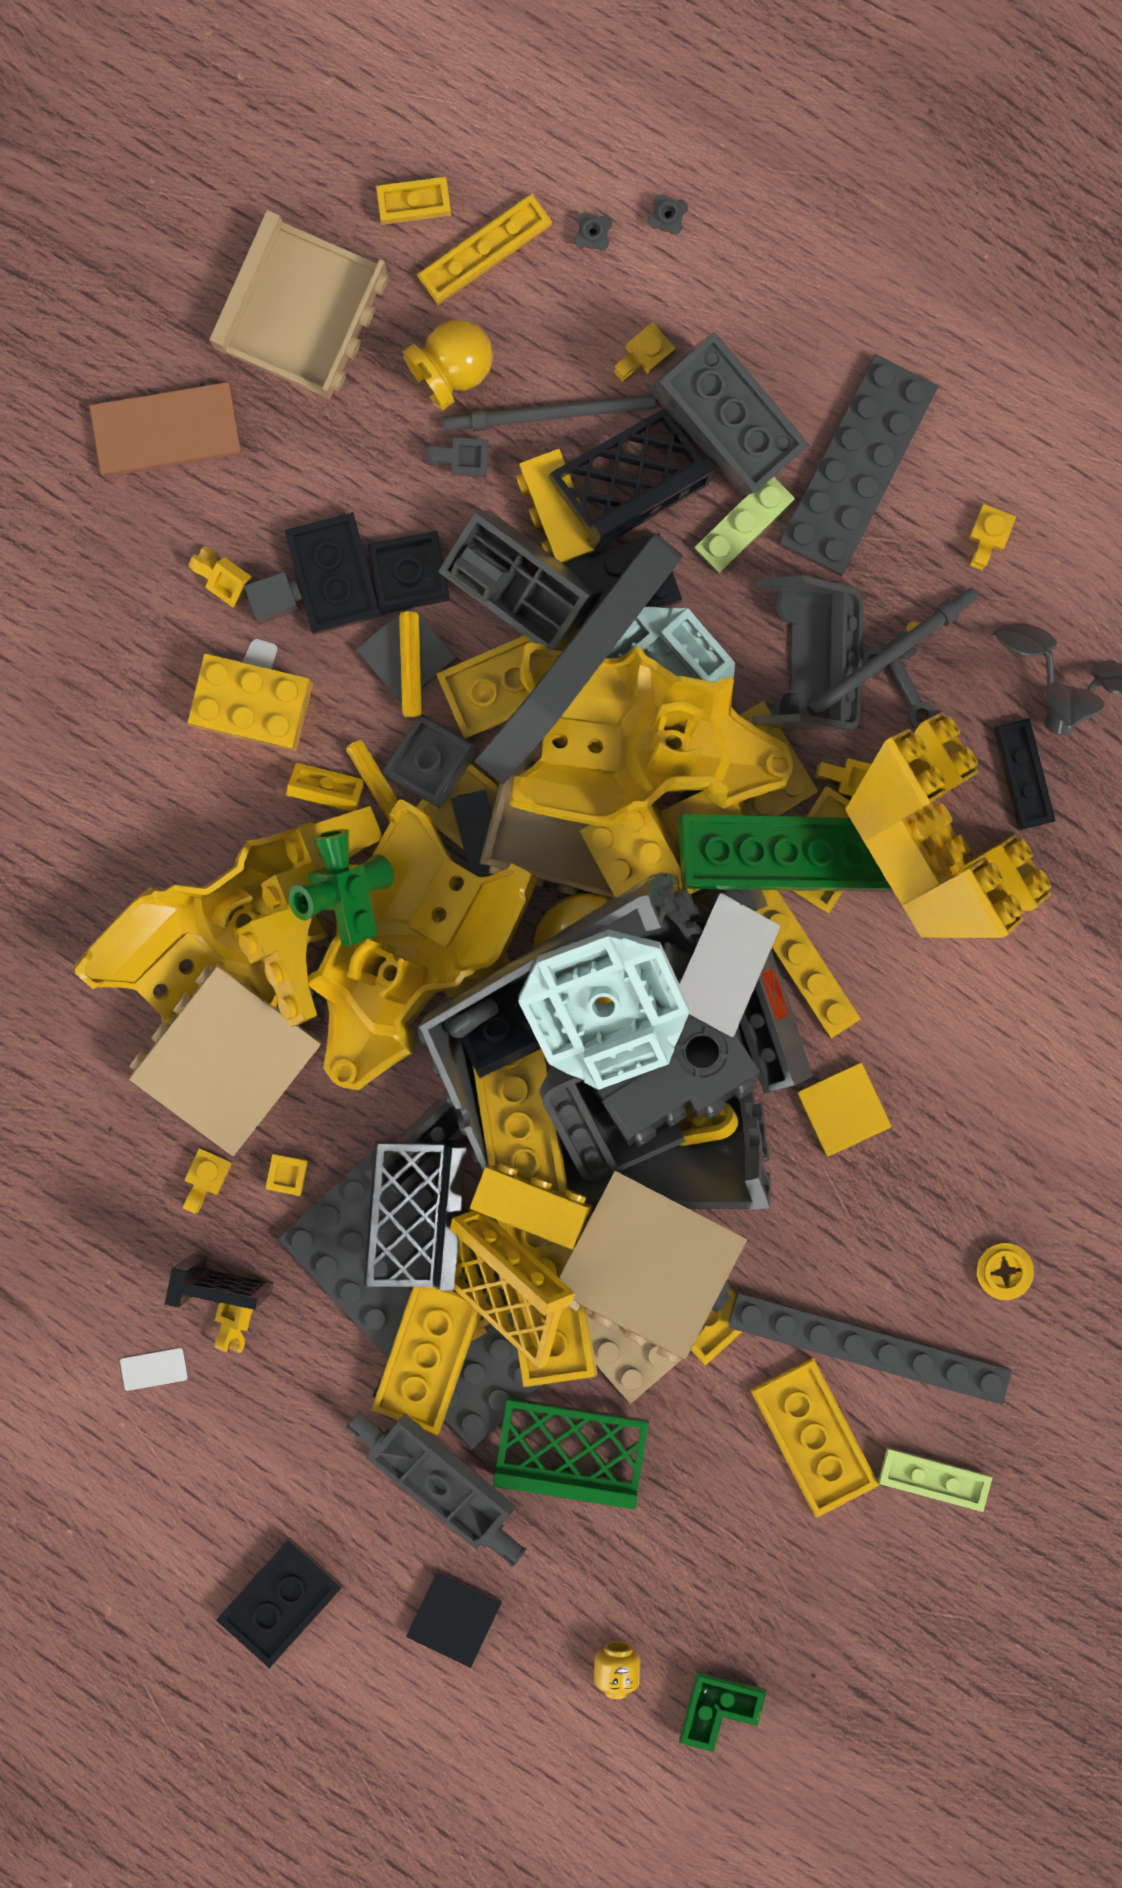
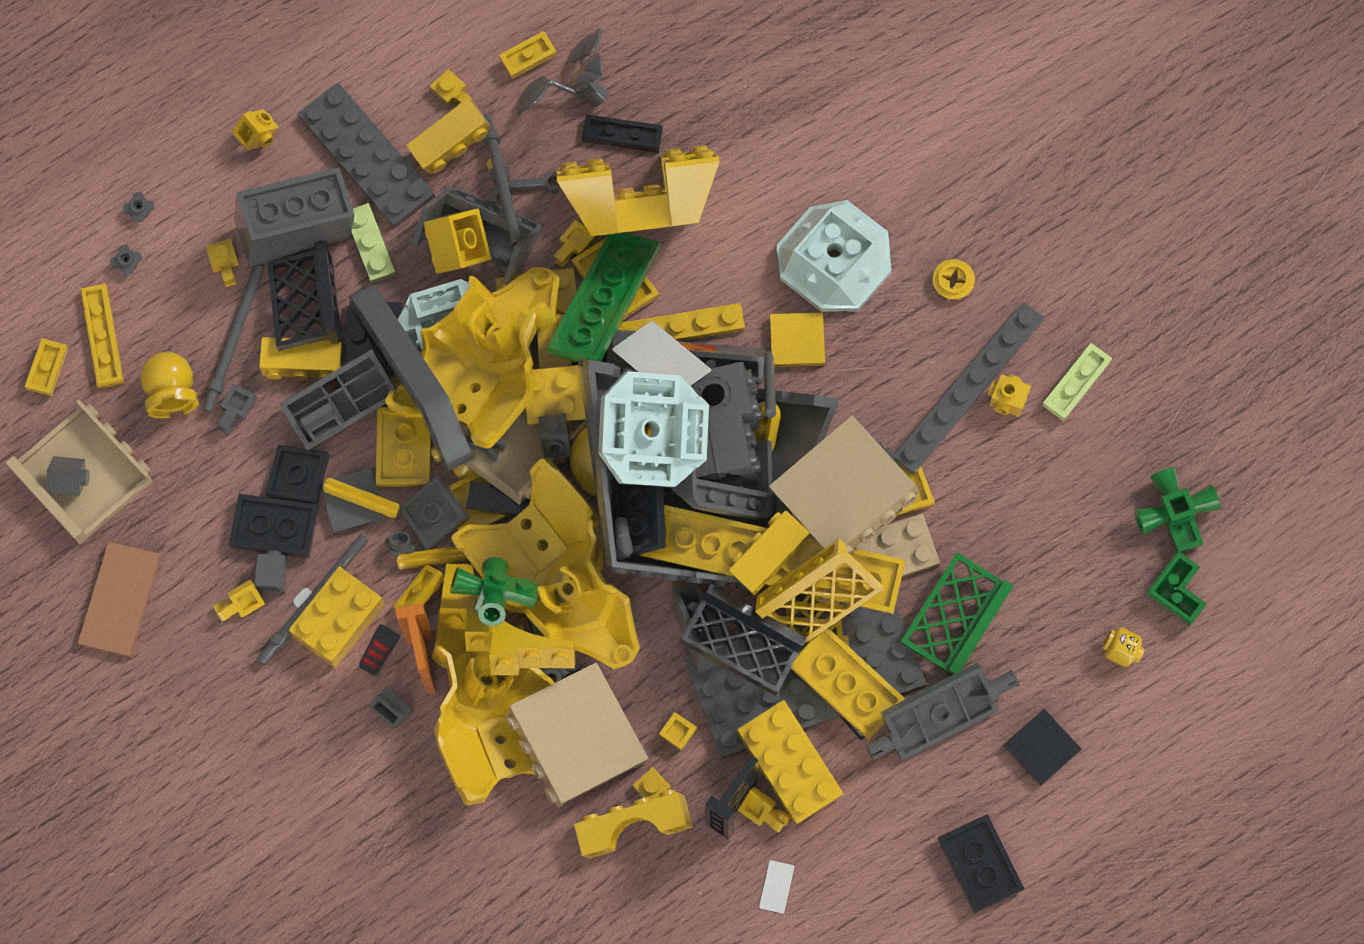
camera: 65 degrees left, 15 degrees down
yellow tile [750,1356,879,1518] -> none
none -> dark grey brick [47,456,90,496]
none -> yellow brick [232,109,279,151]
none -> dark grey bar [257,534,369,665]
none -> black sticker [359,624,401,675]
none -> dark grey piece [369,687,413,729]
none -> dark grey plate [385,531,415,557]
none -> orange fence [395,603,436,694]
none -> yellow brick [406,98,492,175]
none -> yellow brick [424,208,491,274]
none -> yellow plate [499,31,557,79]
none -> dark grey brick [539,413,571,458]
none -> yellow arch [574,790,693,859]
none -> yellow brick [735,700,844,824]
none -> dark grey bar [764,351,776,418]
none -> light aqua piece [776,200,891,312]
none -> yellow brick [988,374,1031,417]
none -> green brick [1134,467,1220,553]

